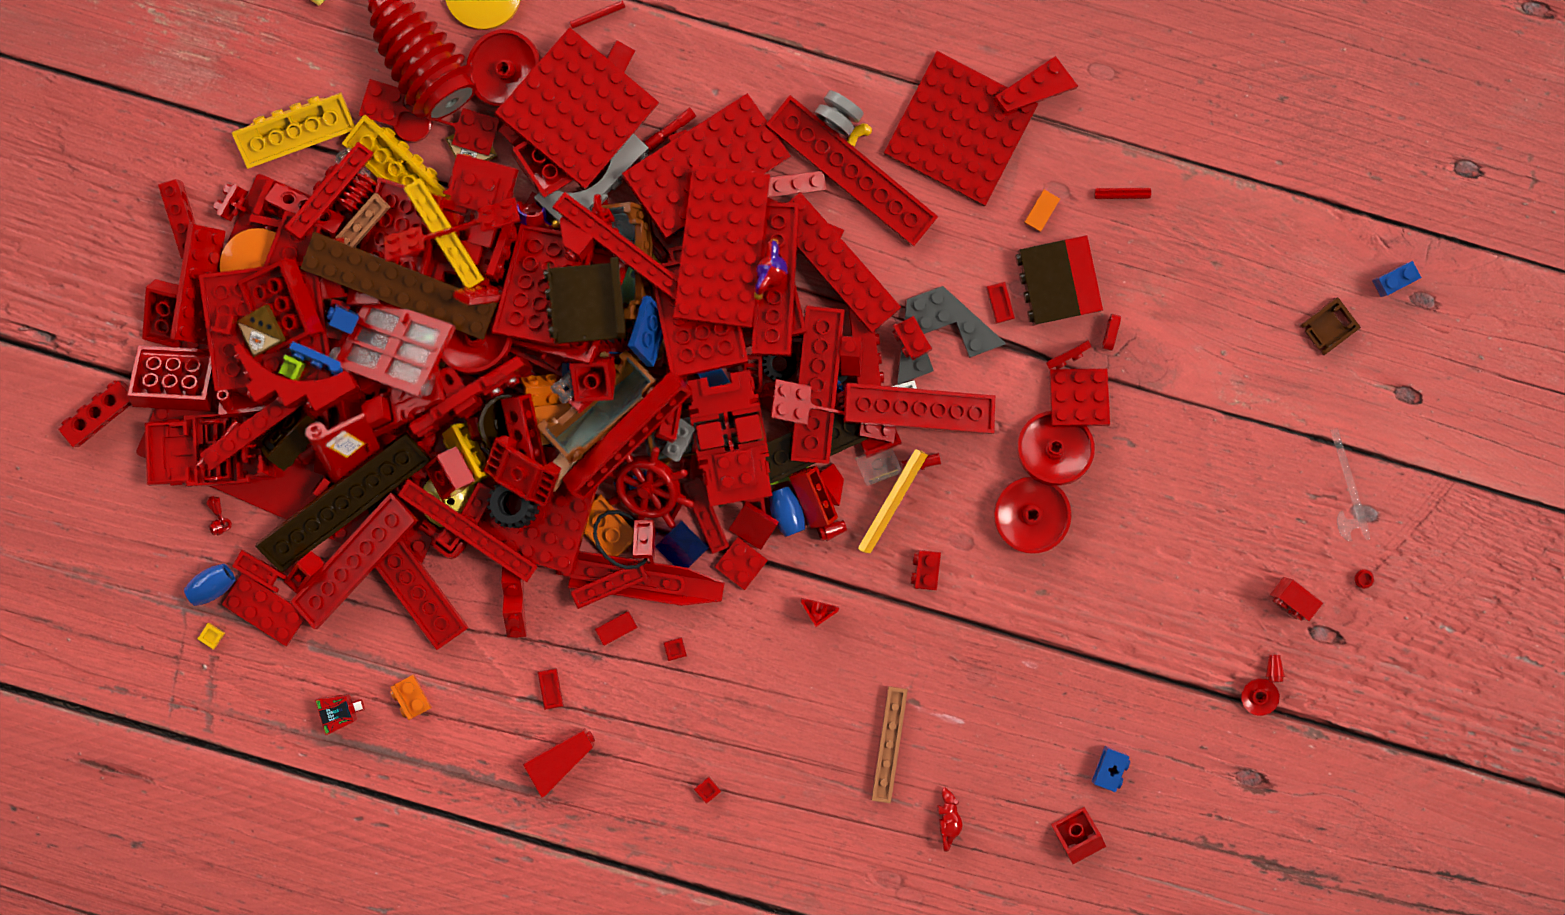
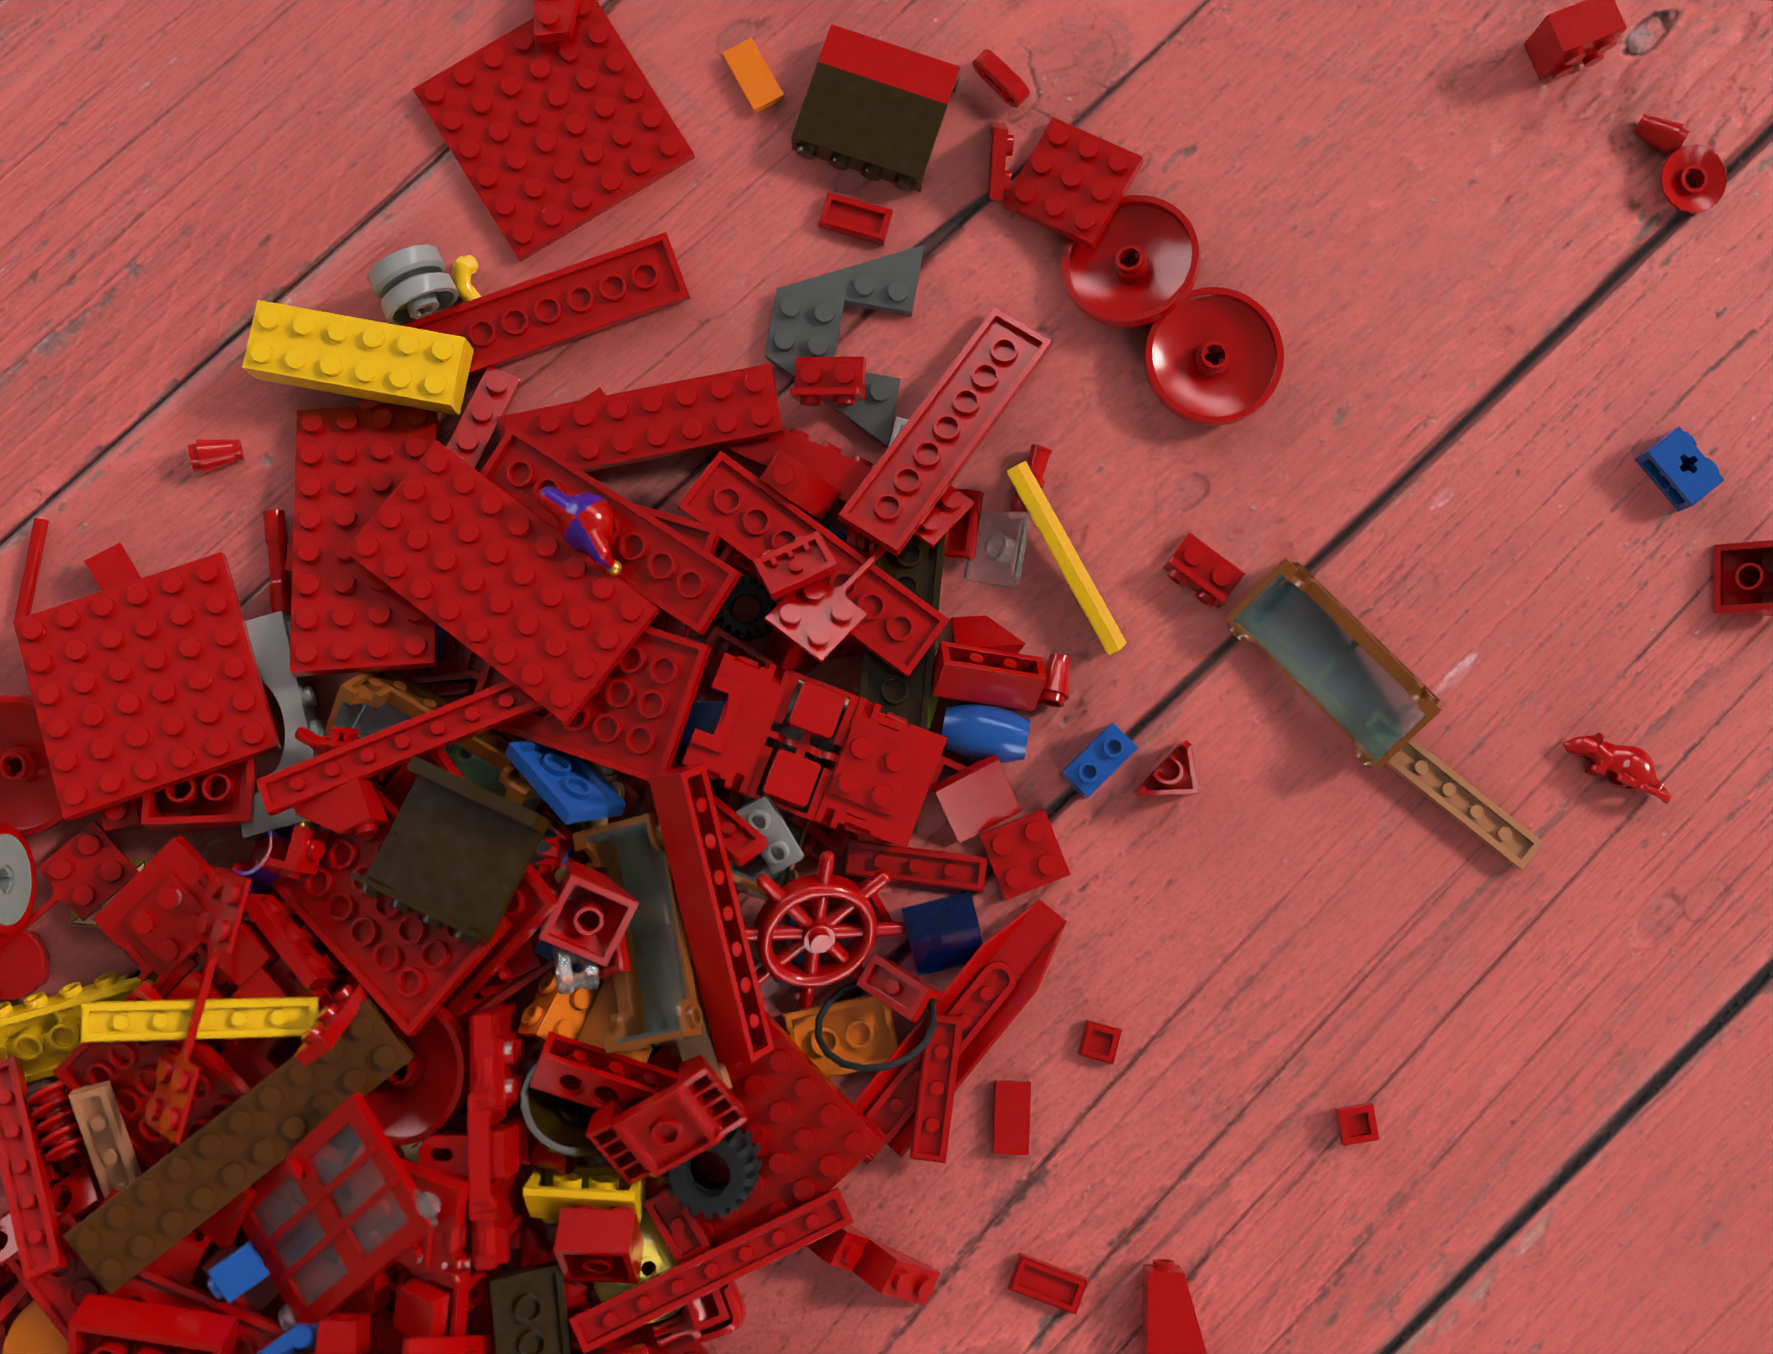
camera: 65 degrees left, 5 degrees down
none -> red cone [188,439,244,474]
none -> yellow brick [242,300,474,416]
none -> red bracket [266,826,328,879]
none -> red bracket [753,531,838,601]
none -> blue brick [1059,723,1138,799]
none -> clear light blue windscreen [1225,557,1445,770]

